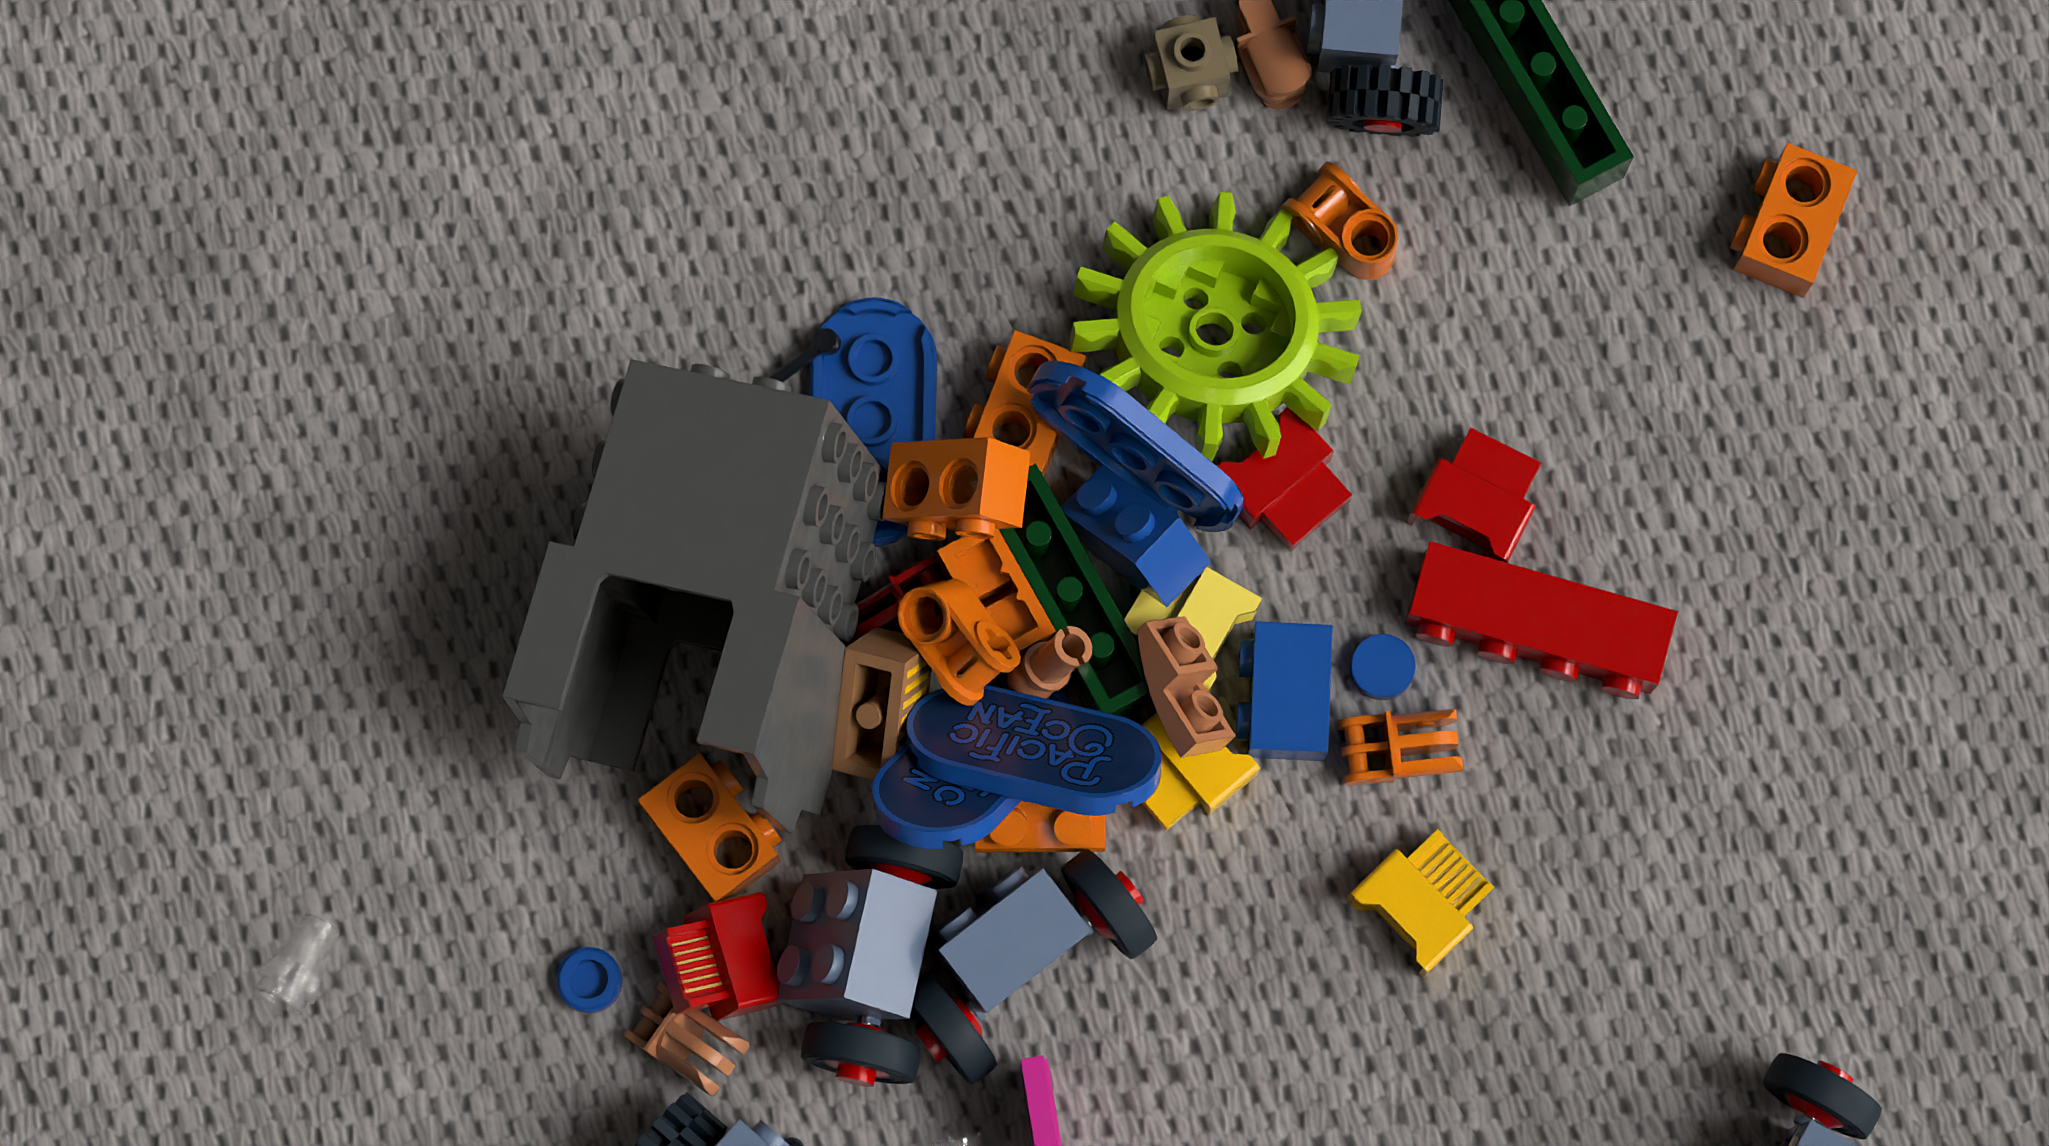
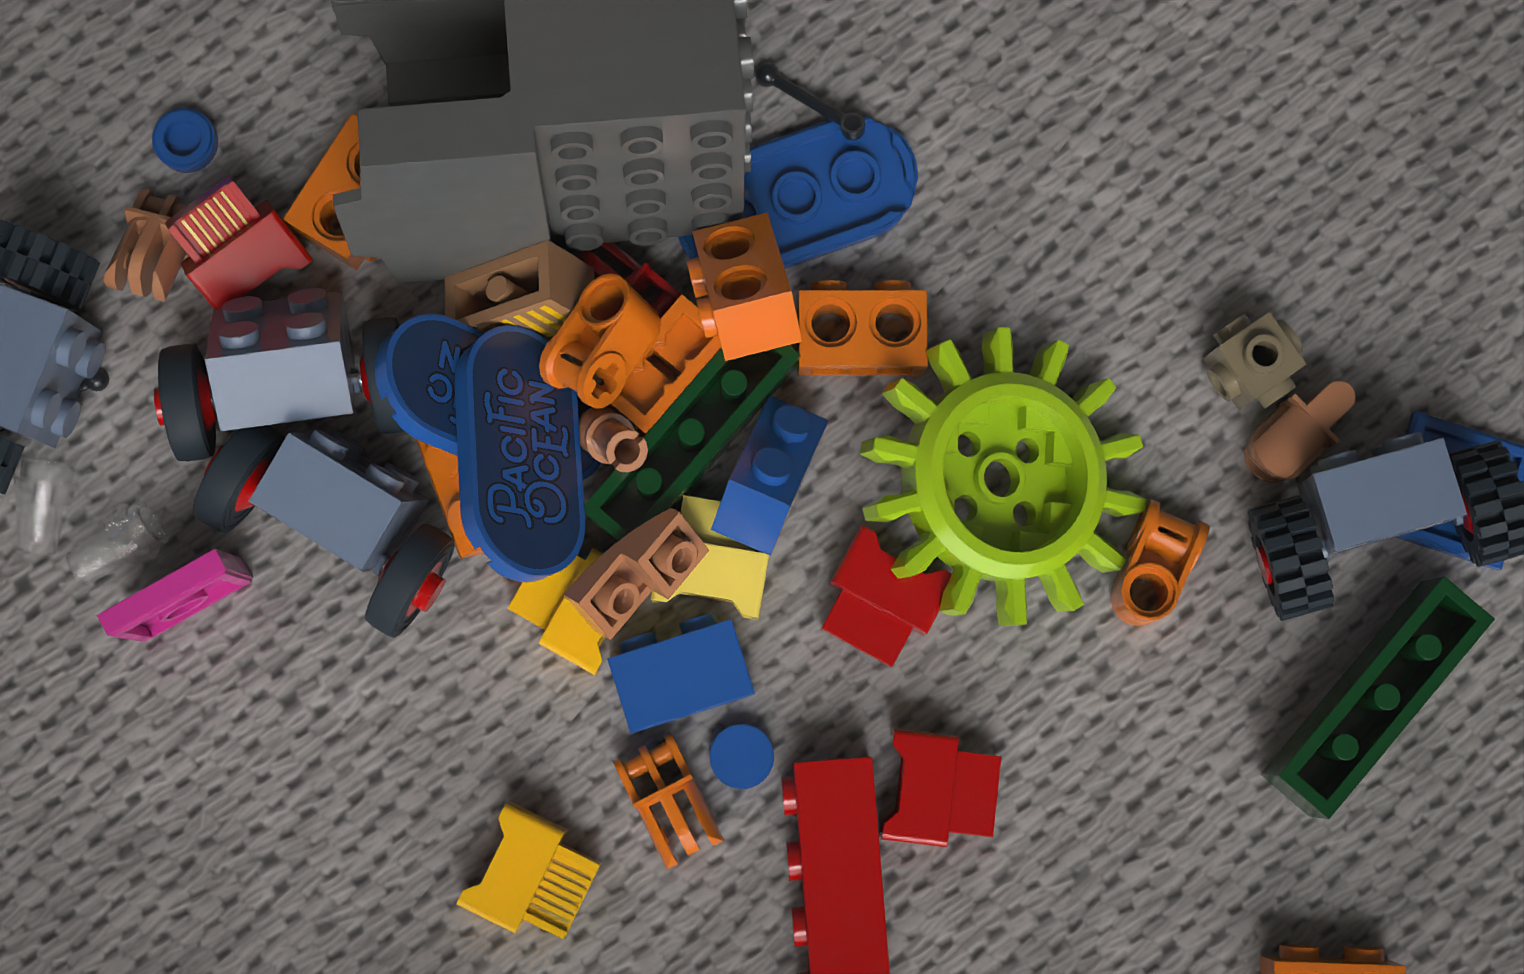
camera: 65 degrees right, 5 degrees up
blue tile [1028,361,1244,532] -> none

